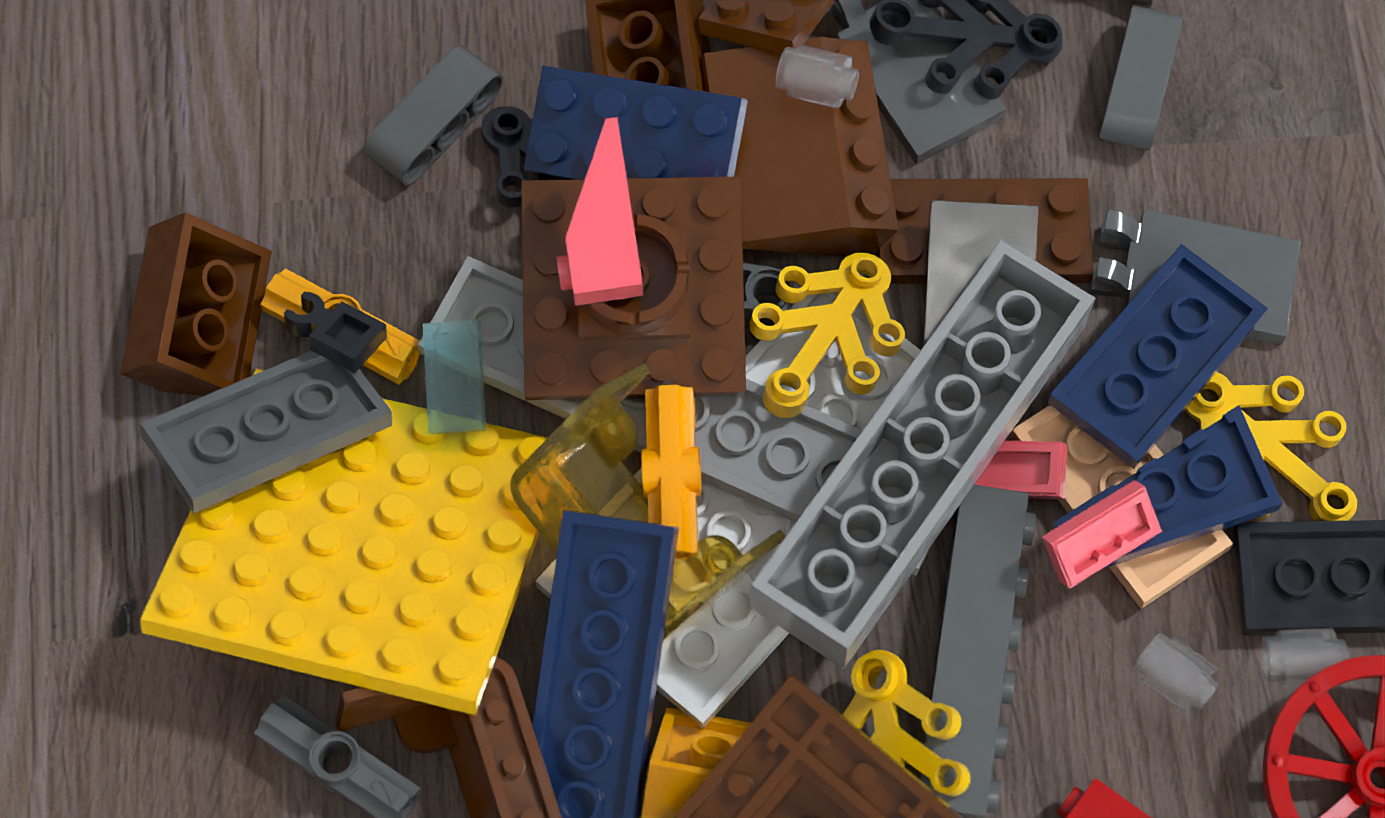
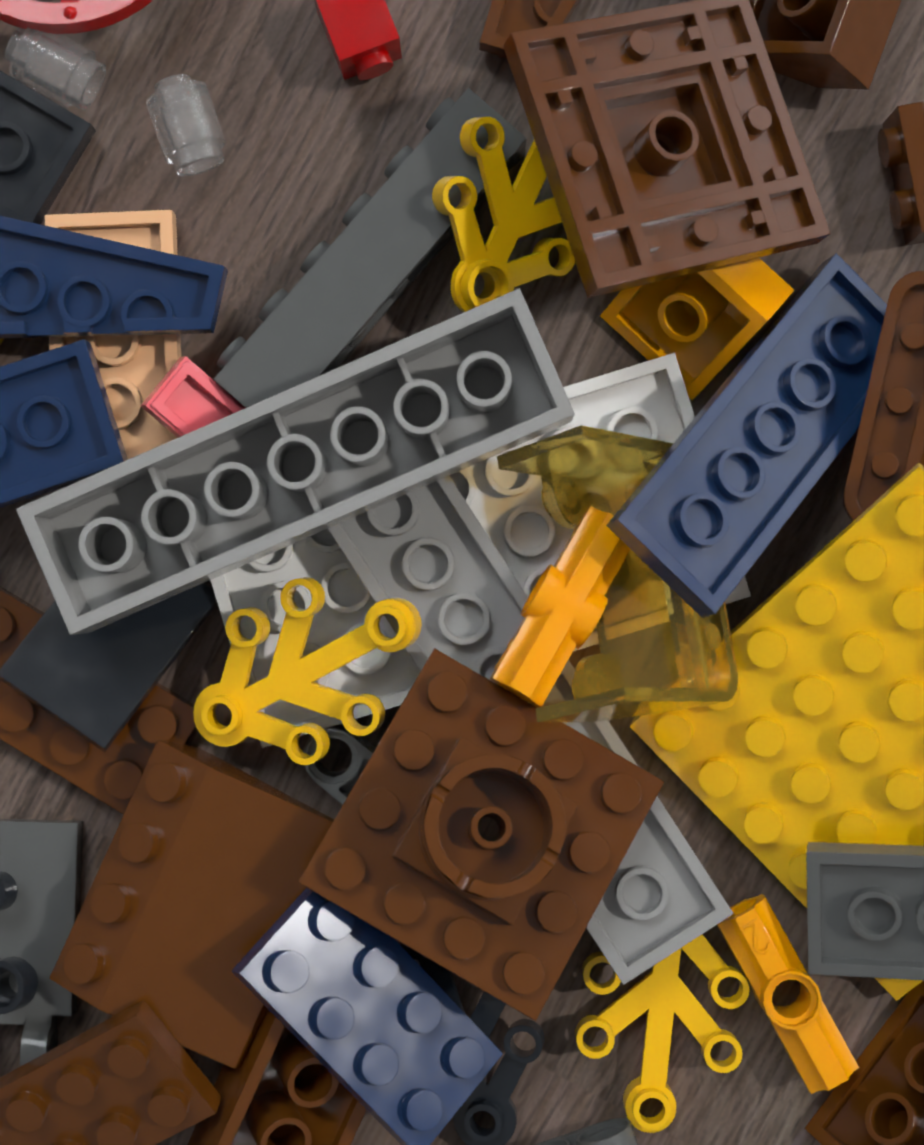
camera: 150 degrees left, 20 degrees up
black plate [284,291,387,373] -> none
clear light blue tile [423,320,486,435] -> none
coral slope [557,117,643,306] -> none
clear brick [776,44,859,109] -> none
coral plate [1042,480,1162,589] -> none
none -> yellow plant [575,934,750,1133]

